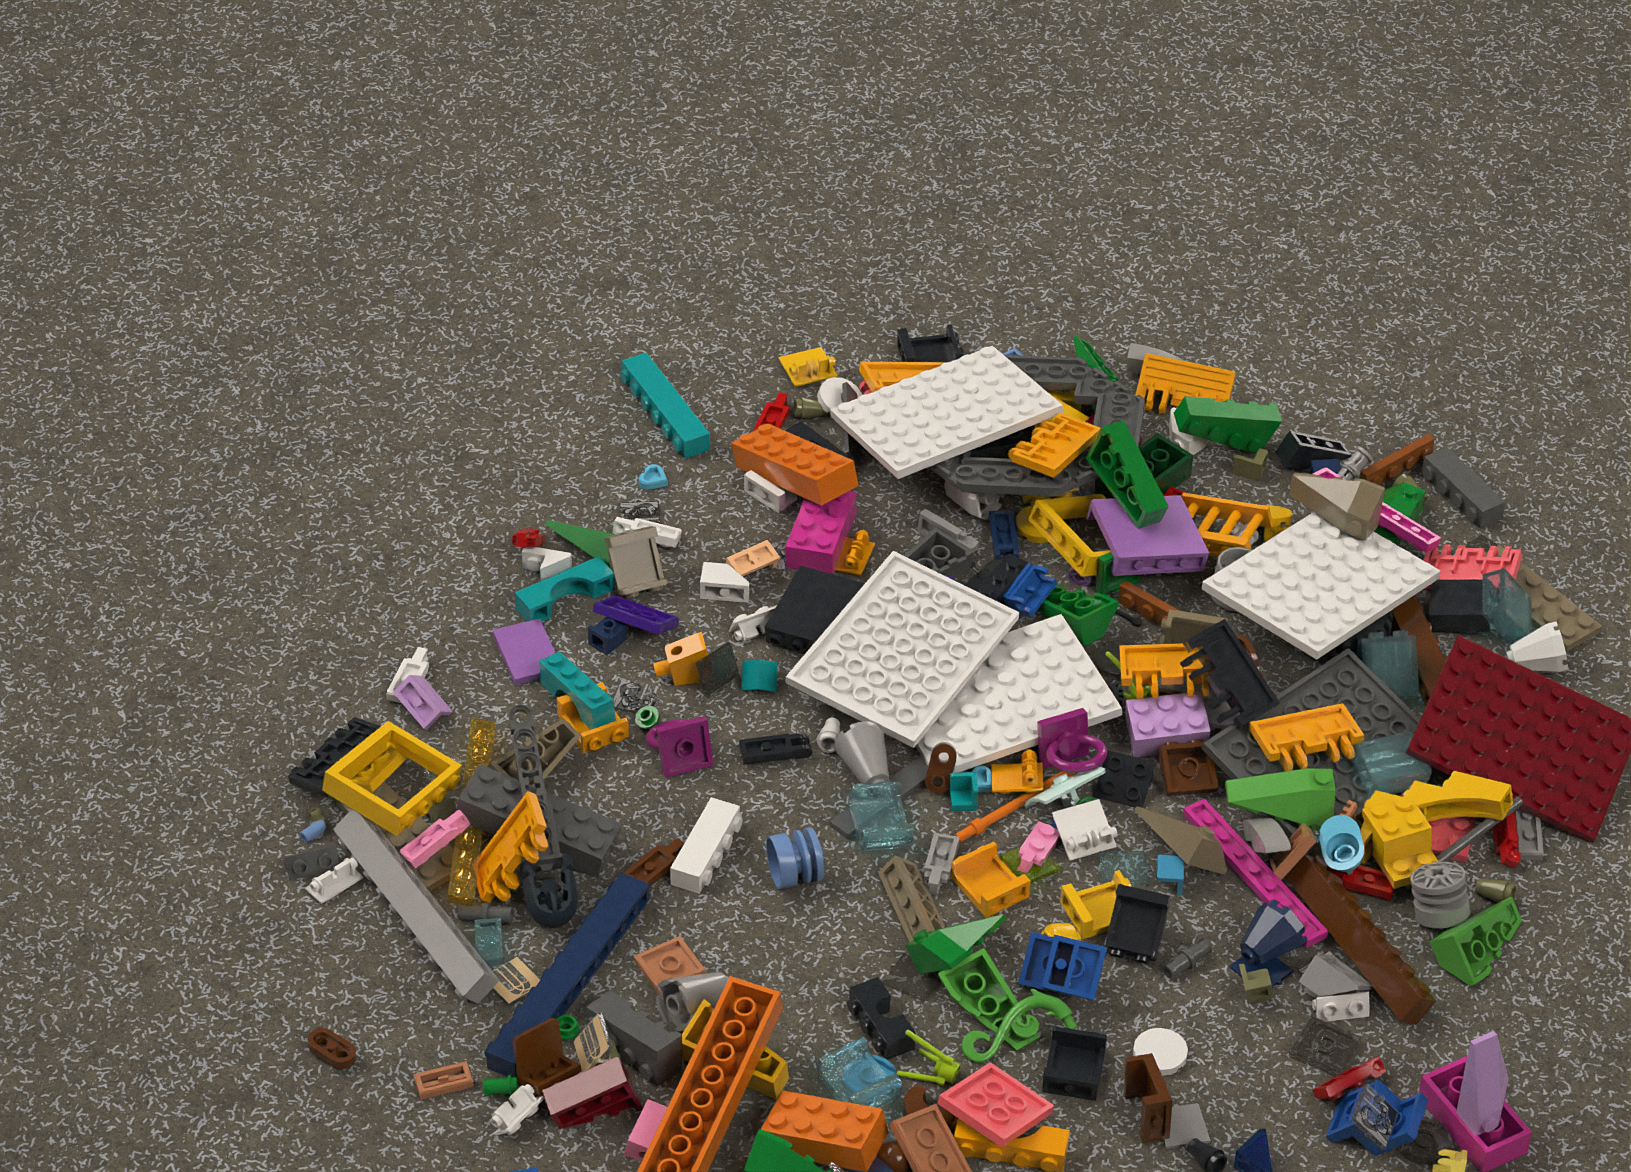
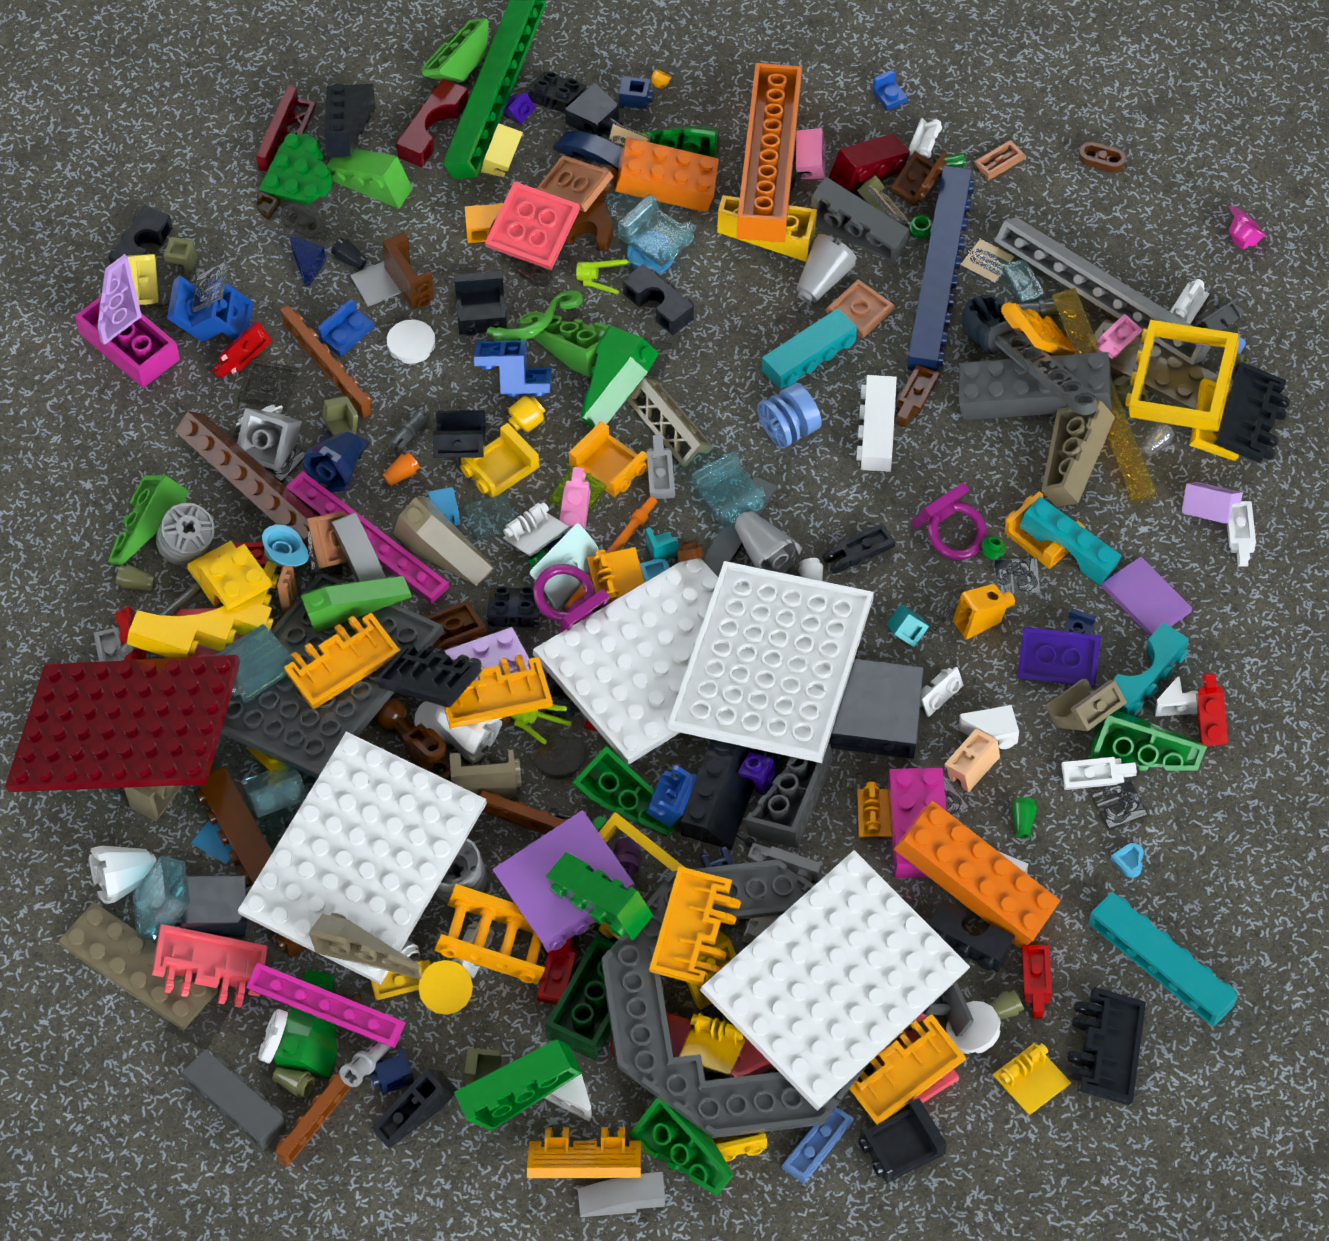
camera: 165 degrees right, 15 degrees up
none -> white tile [258,1009,288,1063]
none -> dark orange plate [280,305,372,419]
none -> blue bracket [318,299,374,357]
none -> orange cone [382,452,420,487]
none -> teal brick [762,308,857,390]
none -> green cone [1011,797,1038,838]
none -> black hinge [1065,987,1146,1105]
none -> dark pink piece [1229,206,1268,249]

